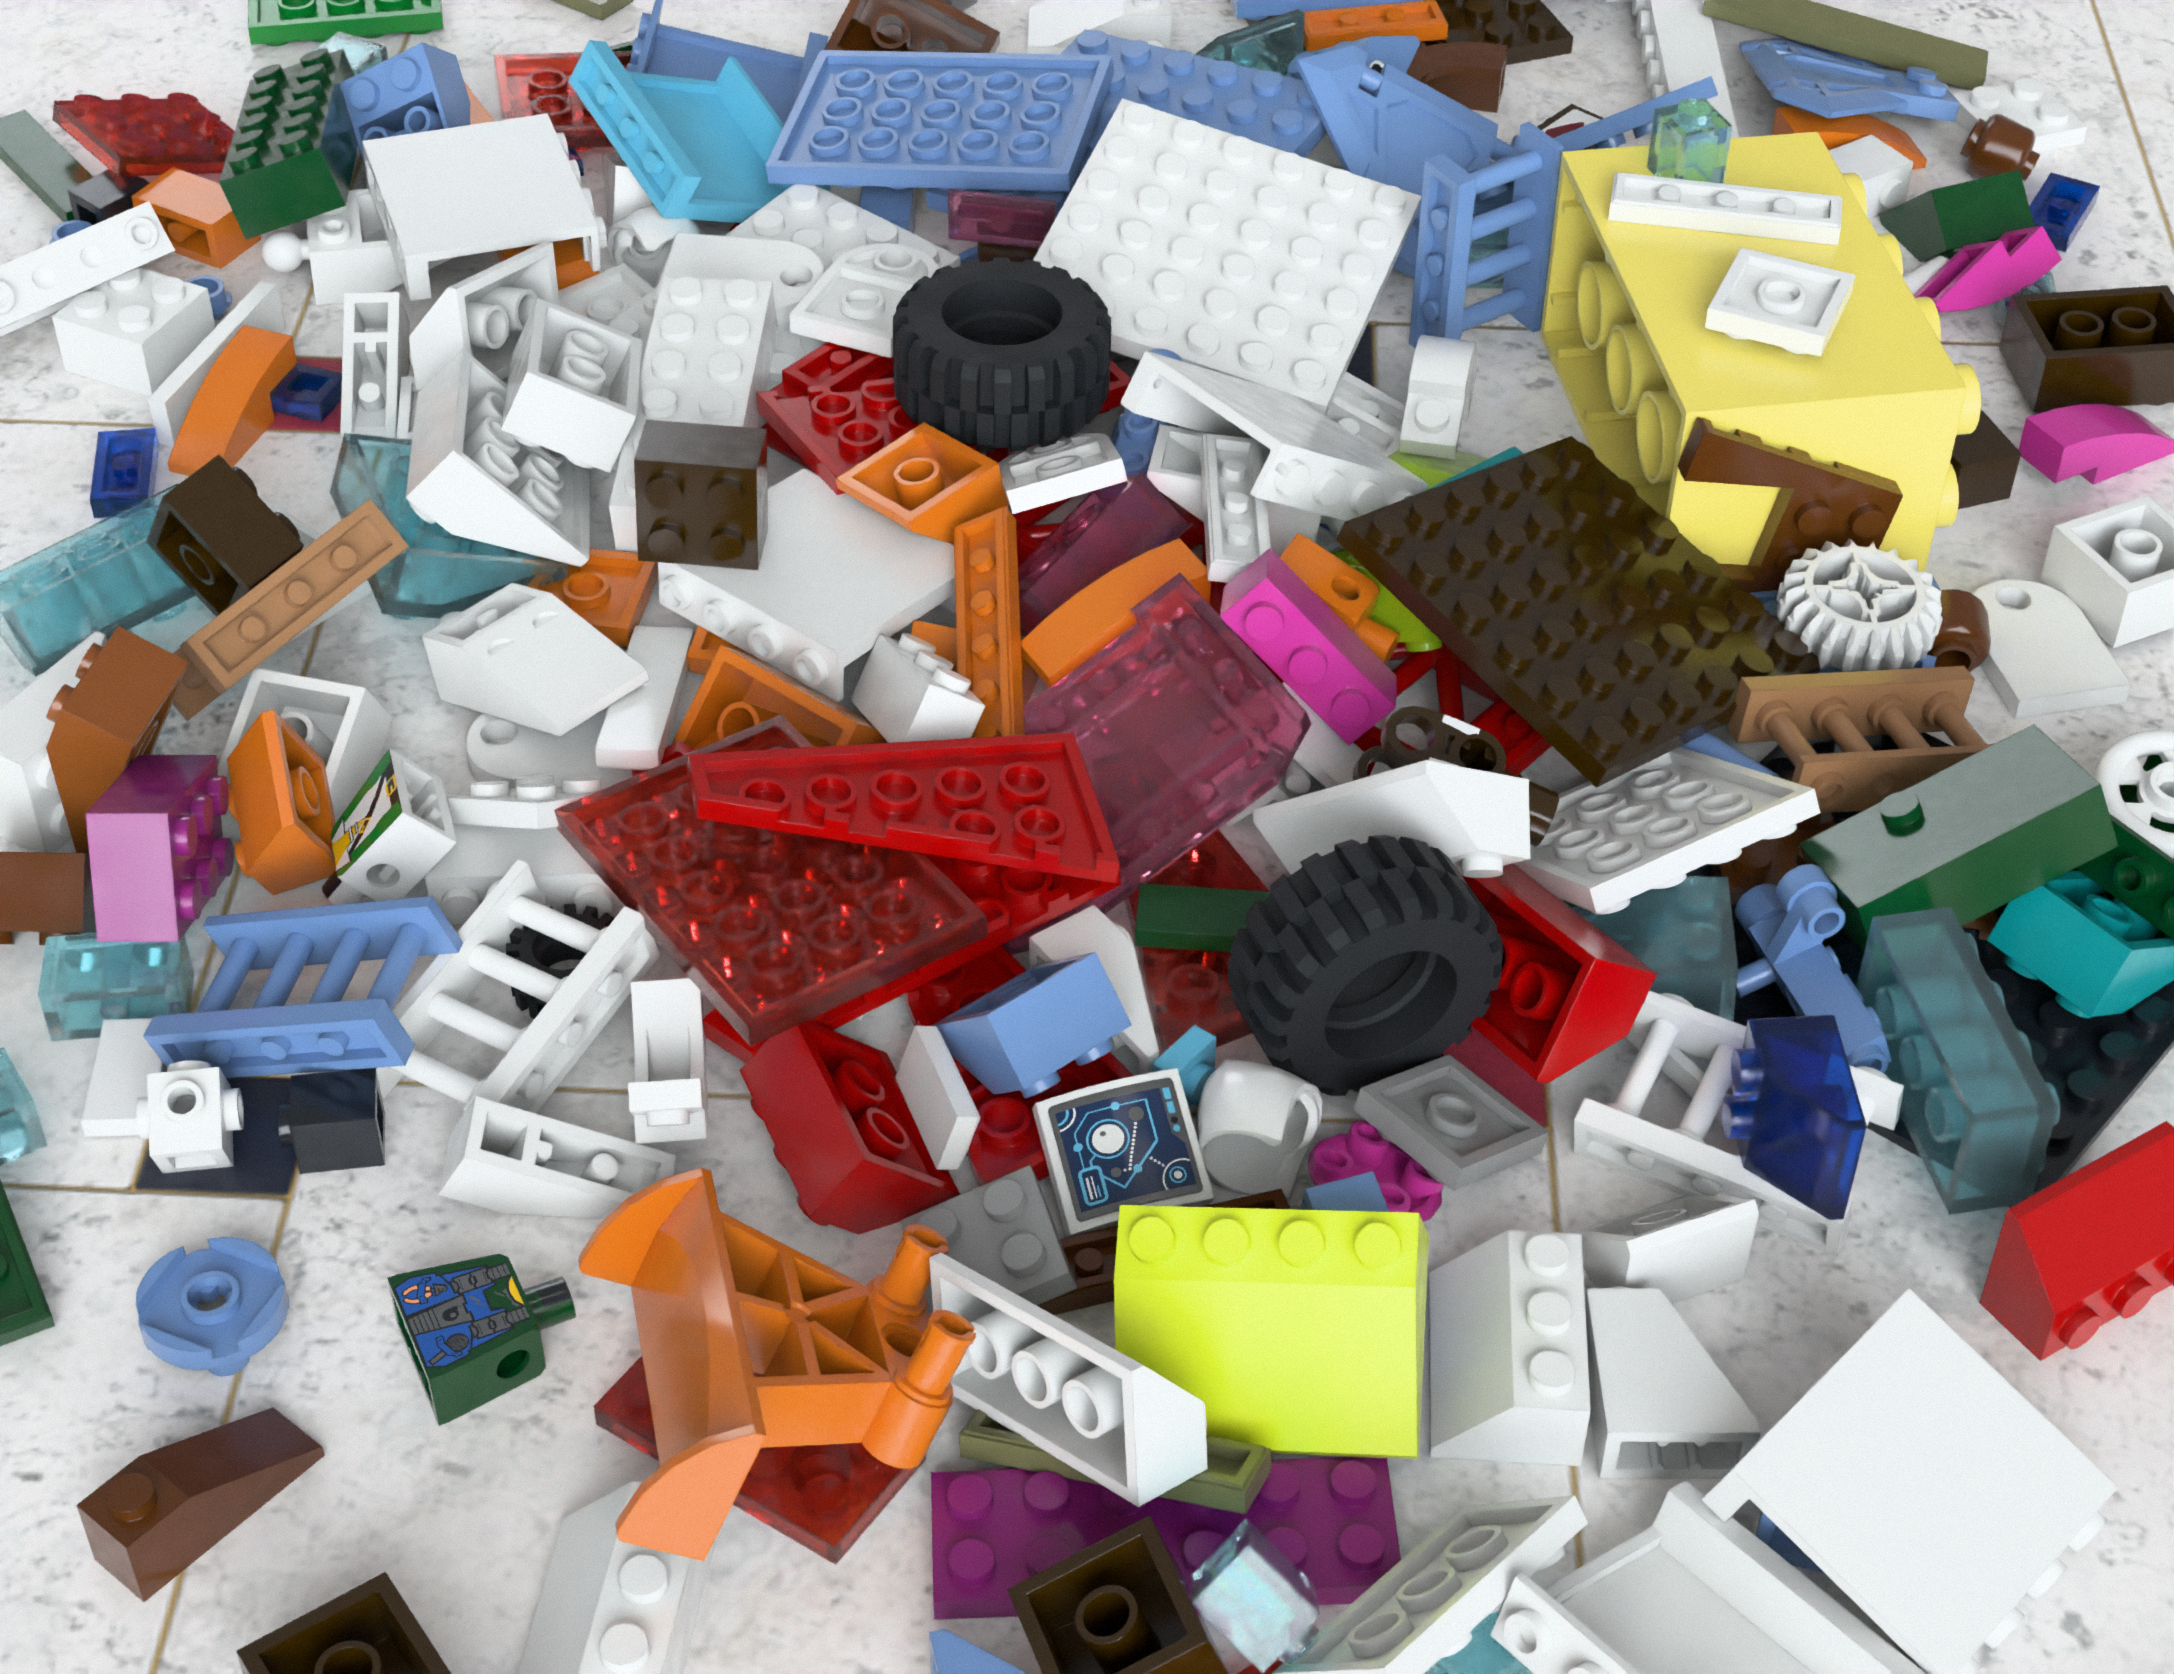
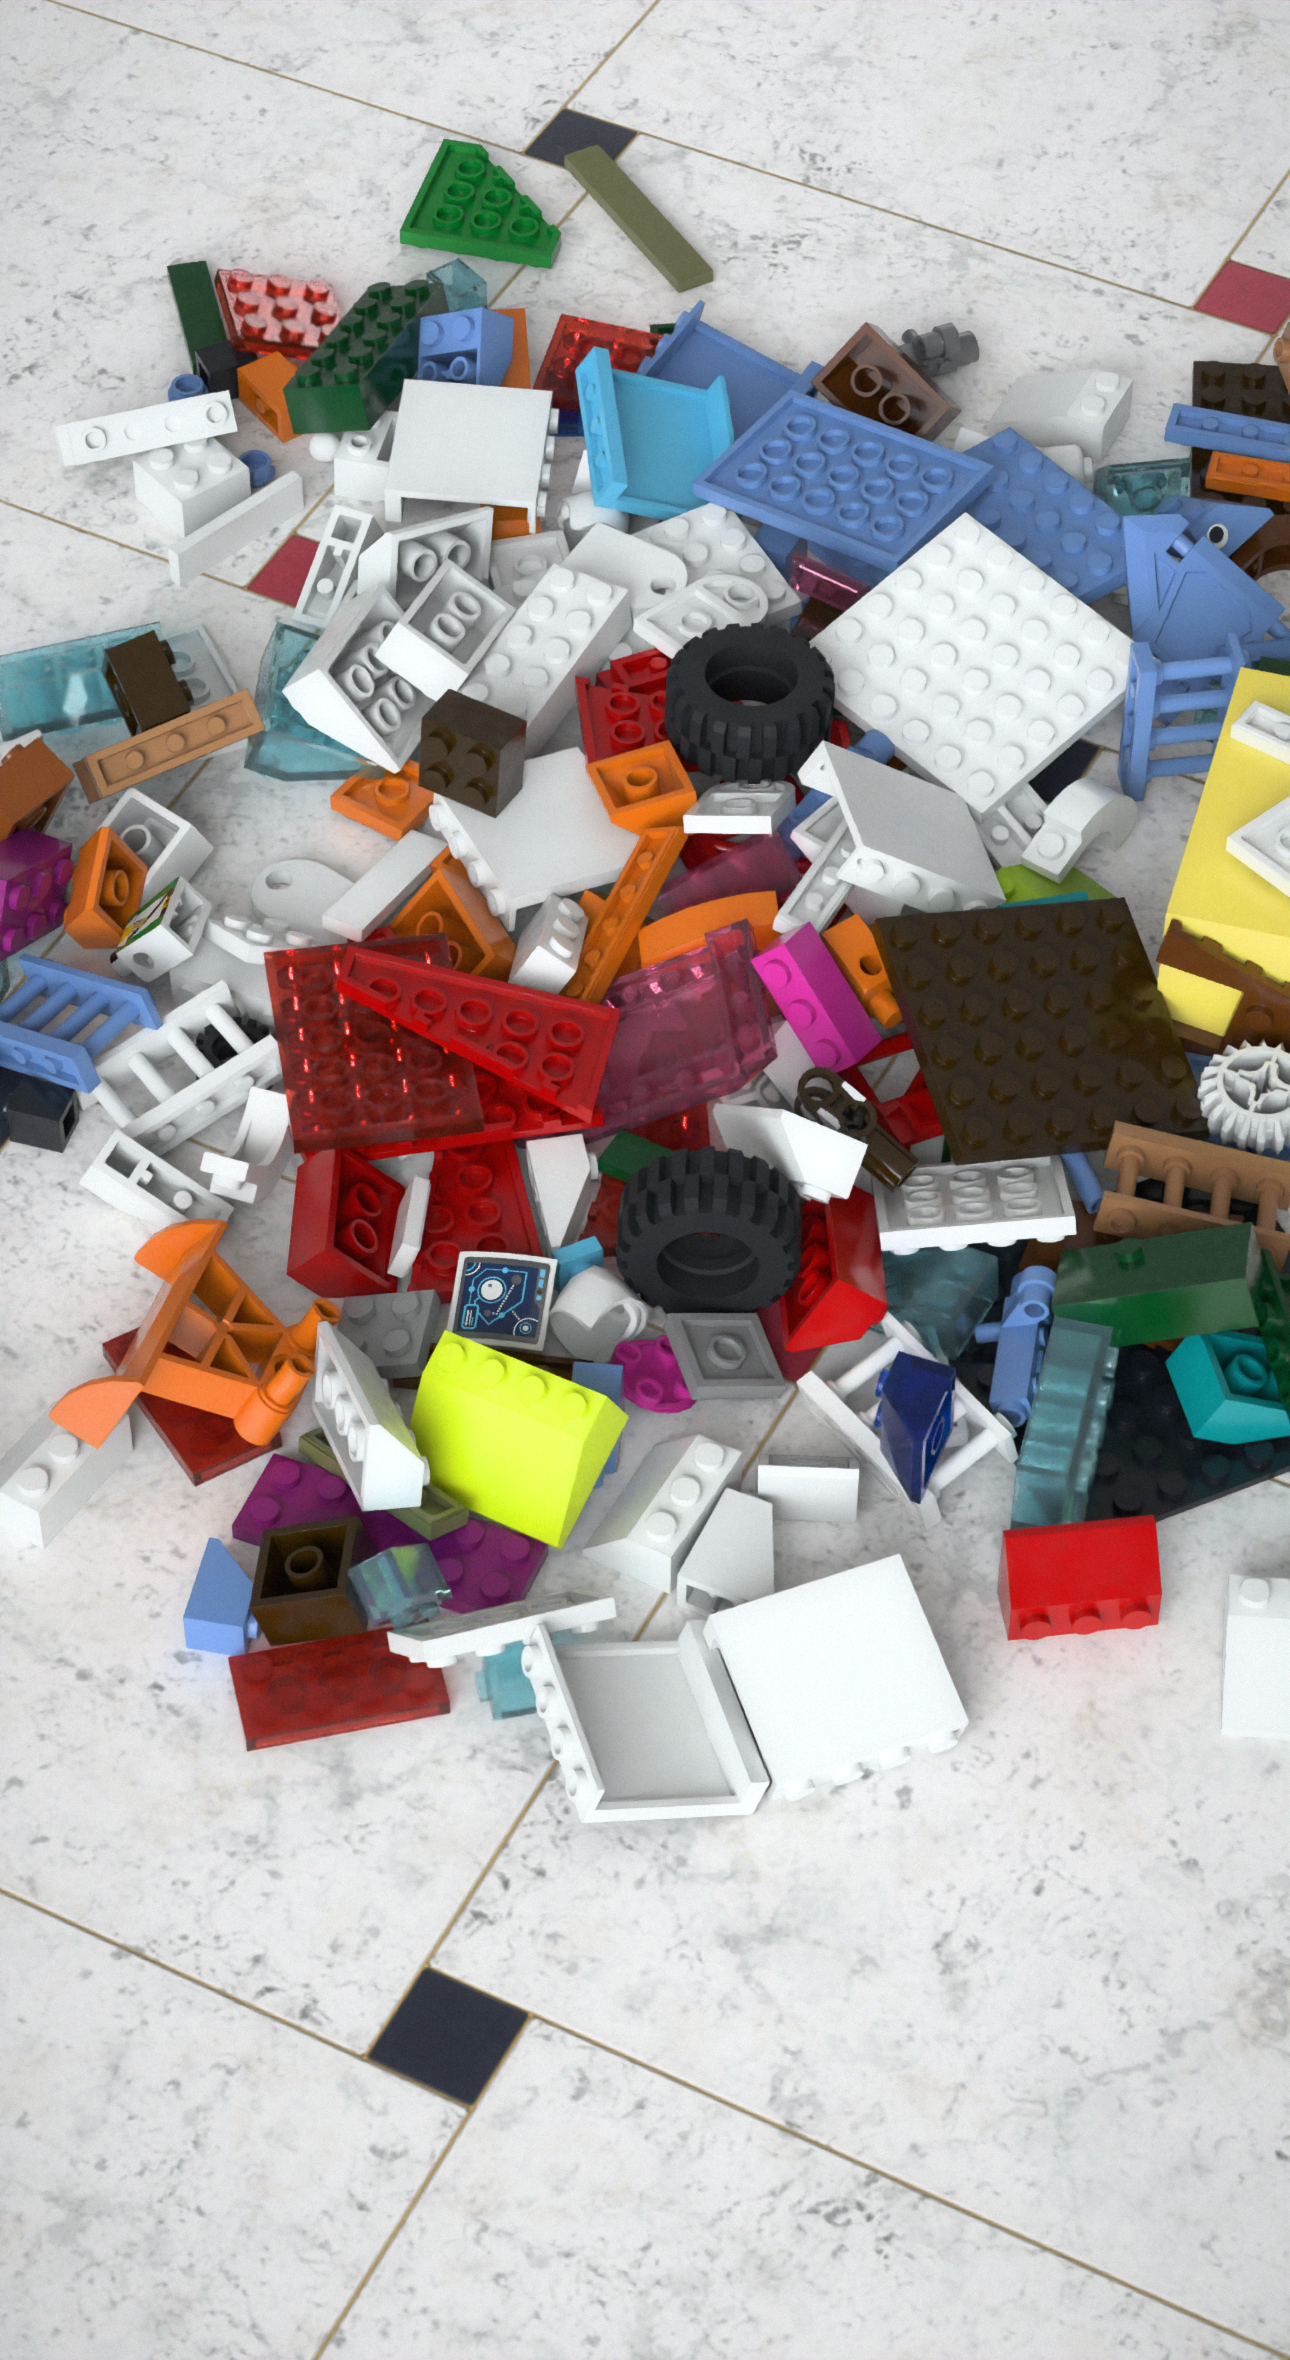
camera: 25 degrees right, 5 degrees up
clear blue plate [90,428,159,518] -> none
orange slope [168,325,299,476] -> none
clear blue plate [270,363,342,422] -> none
torso [387,1254,576,1426] -> none
white slope [422,583,650,737] -> none
medium blue slope [931,952,1132,1098] -> none

